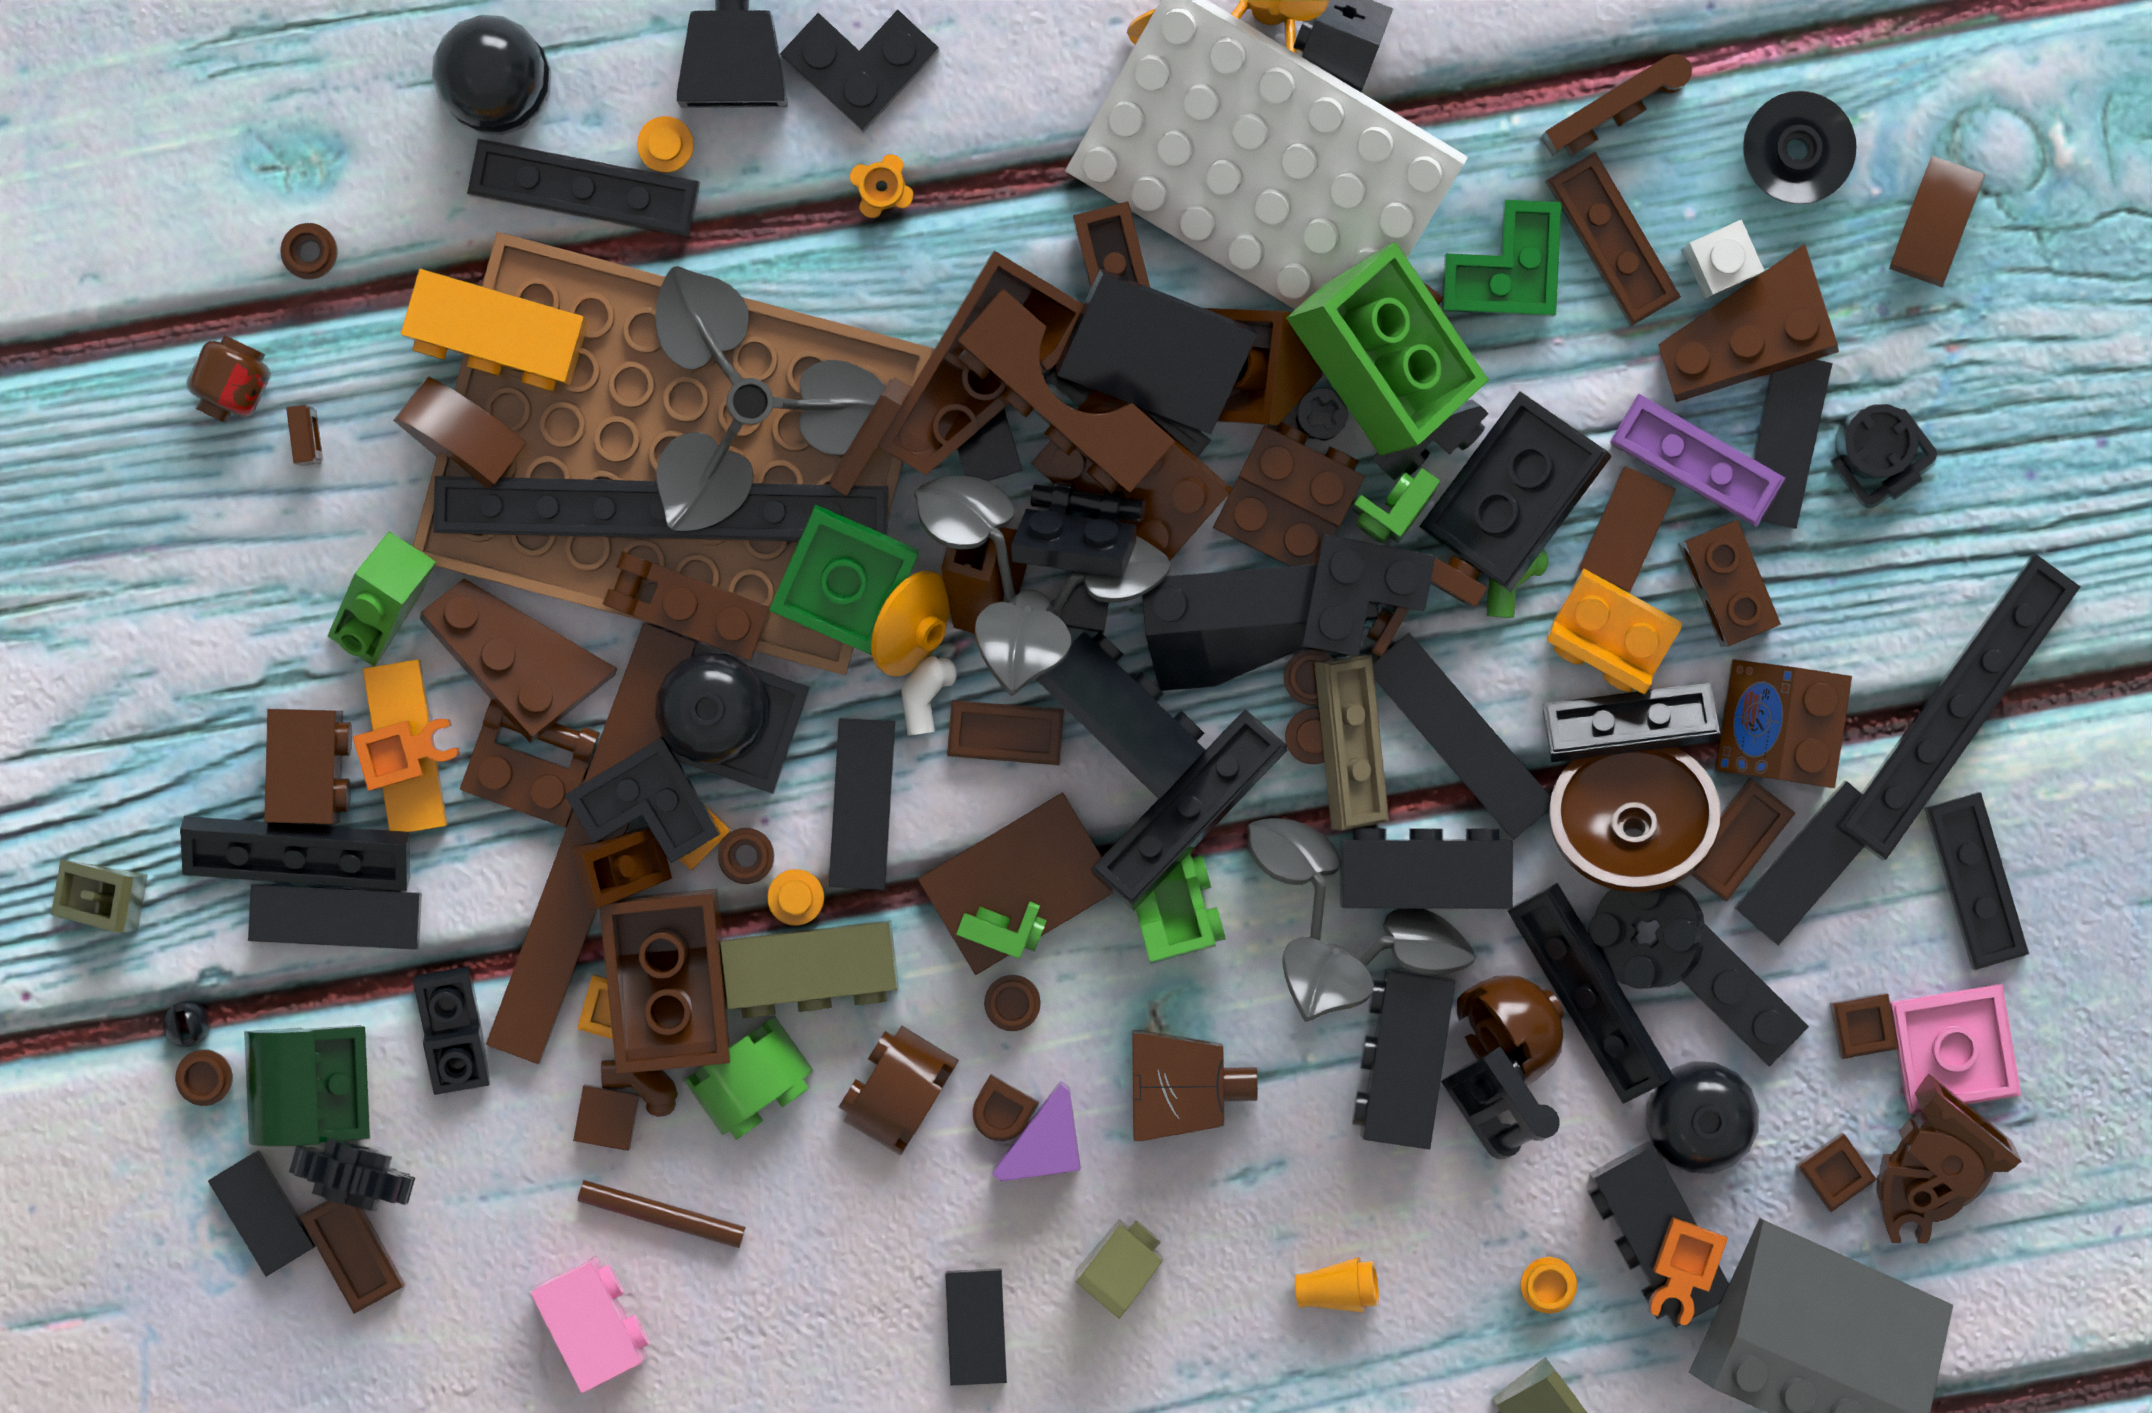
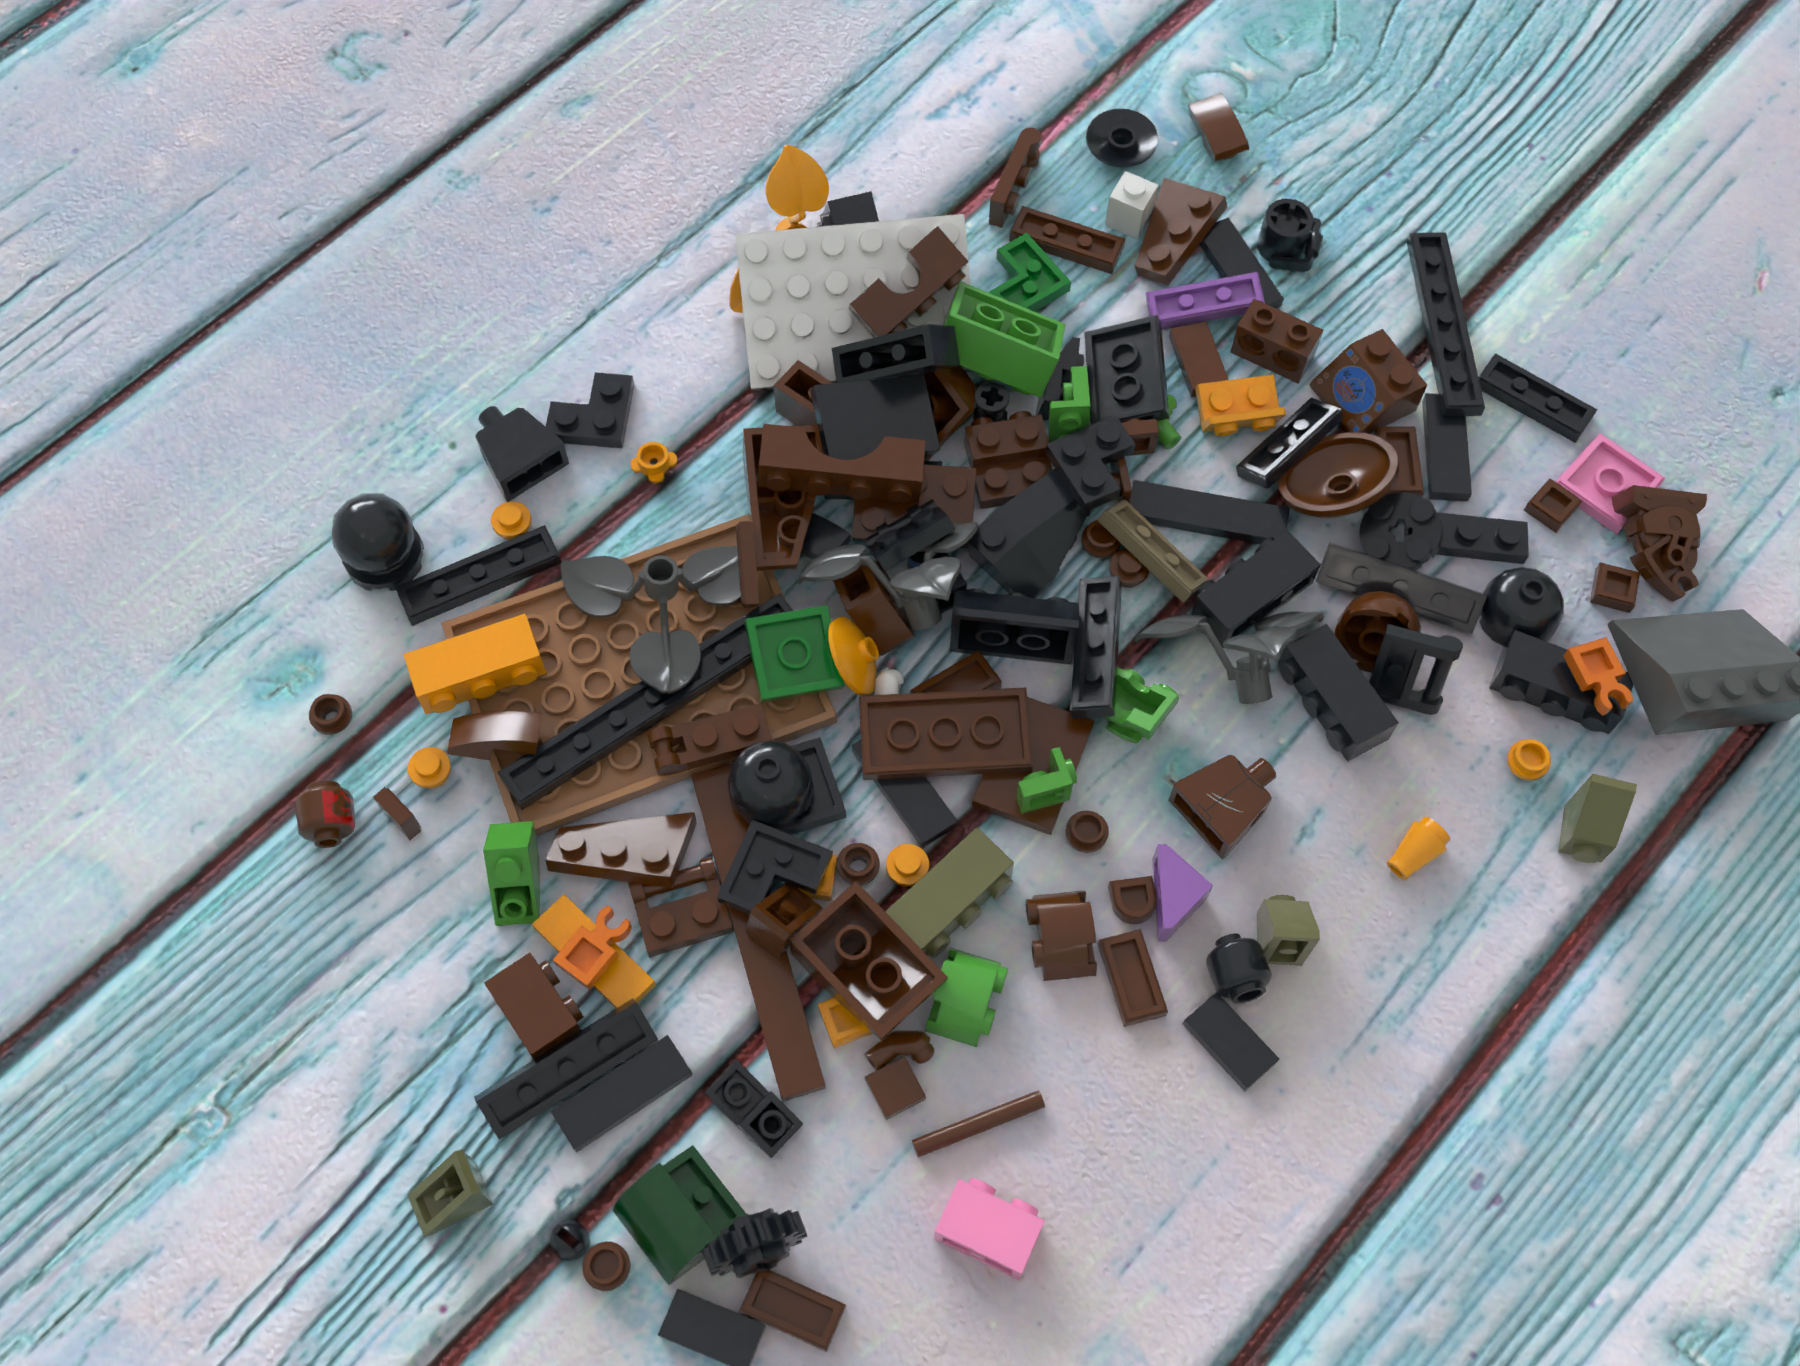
camera: 40 degrees left, 25 degrees down
none -> light orange plate [407,747,451,788]
none -> black brick [831,324,960,383]
none -> reddish brown arch [849,226,969,338]
none -> reddish brown tile [859,687,1033,780]
none -> reddish brown tile [1098,929,1168,1027]
none -> black head [1206,933,1272,1004]

